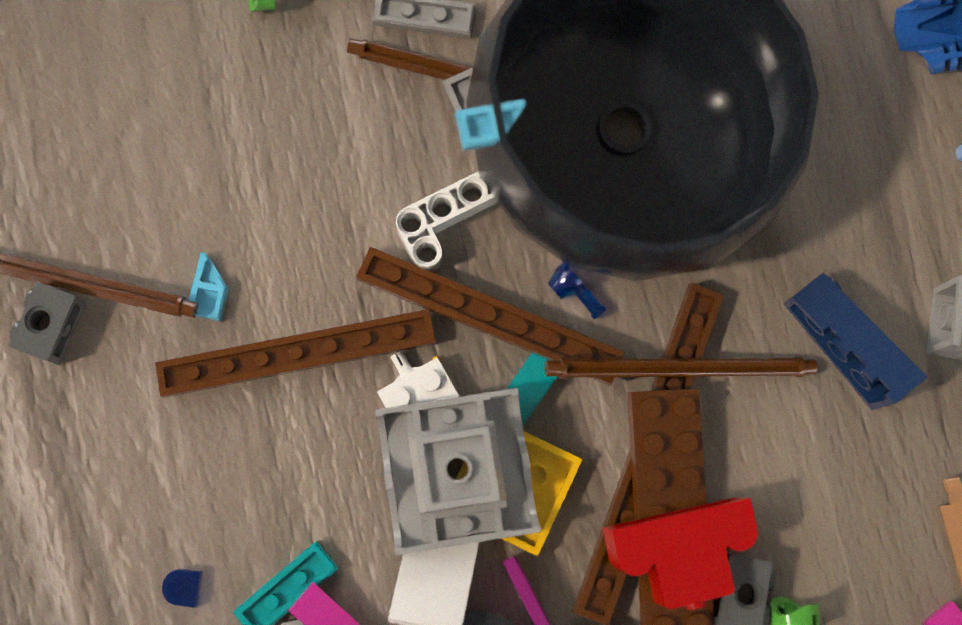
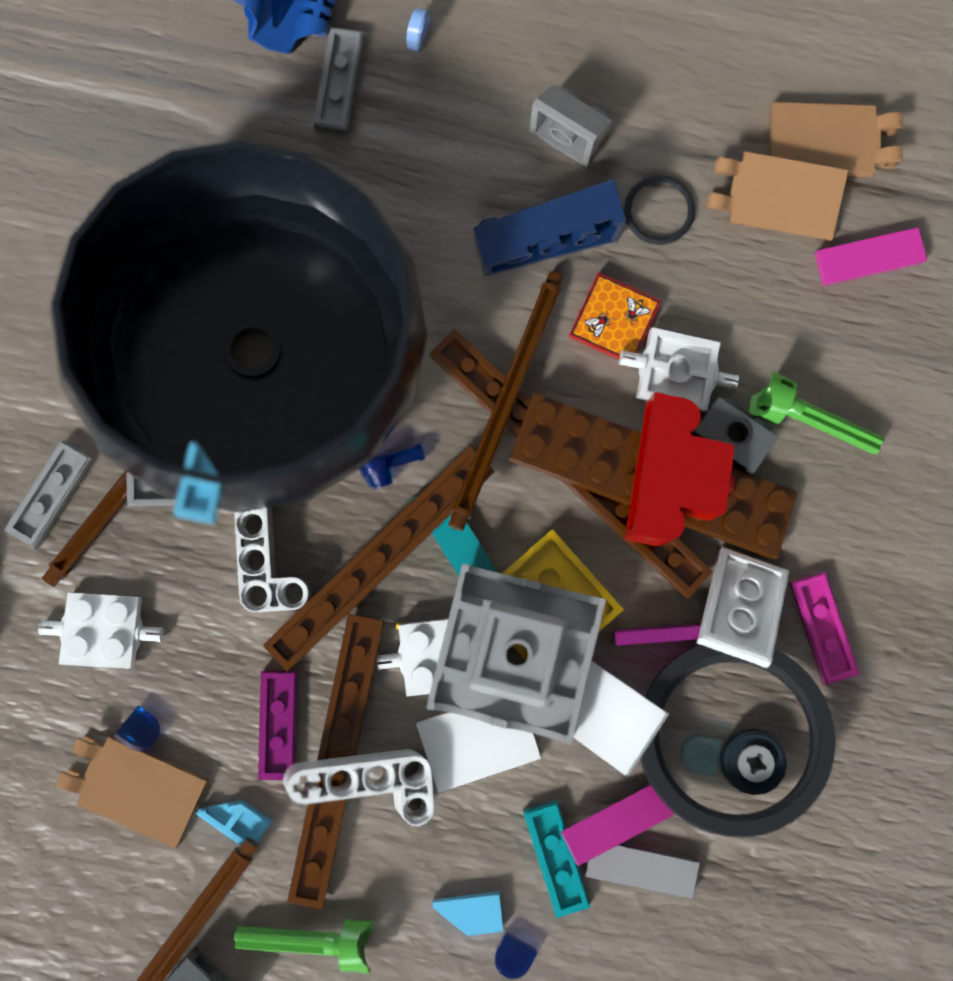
camera: 65 degrees left, 5 degrees up
none -> white plate [38,593,164,669]
none -> medium nougat tile [56,735,209,849]
none -> clear blue tile [114,706,160,751]
none -> bright green piece [234,919,376,974]
none -> magenta tile [258,670,298,780]
none -> white beam [283,749,434,826]
none -> light grey tile [313,27,365,135]
none -> white tile [416,712,541,793]
none -> medium azure tile [432,891,503,936]
none -> tile [568,273,661,360]
none -> white plate [619,327,739,413]
none -> black piece [624,175,695,245]

